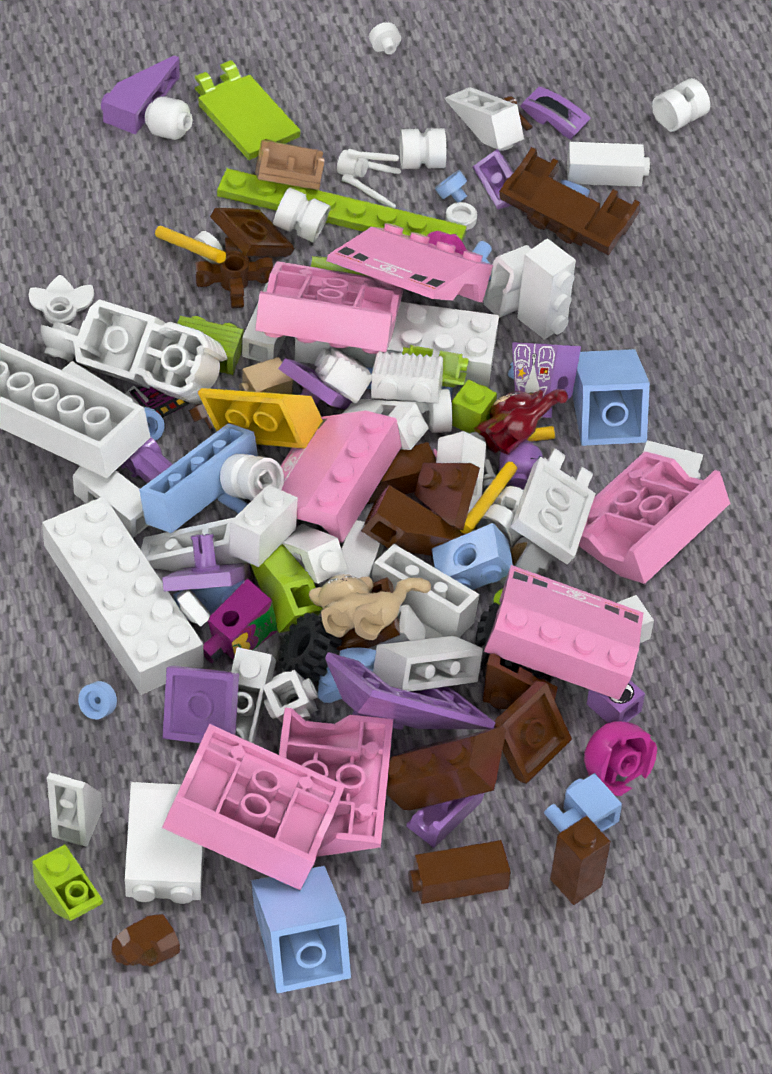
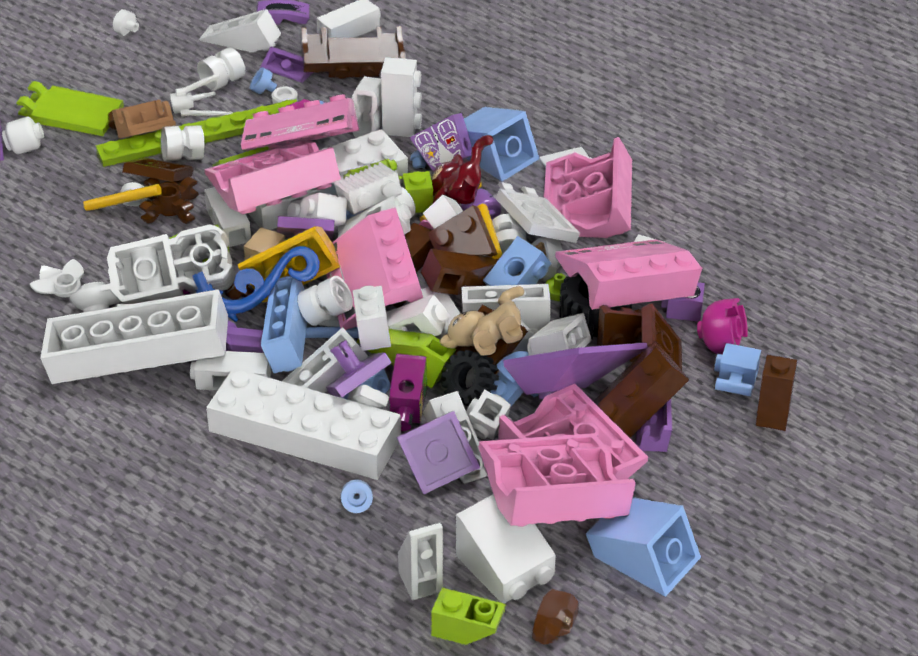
camera: 35 degrees left, 10 degrees down
reddish brown brick [408,840,511,904] -> none
none -> blue plant [192,246,320,322]

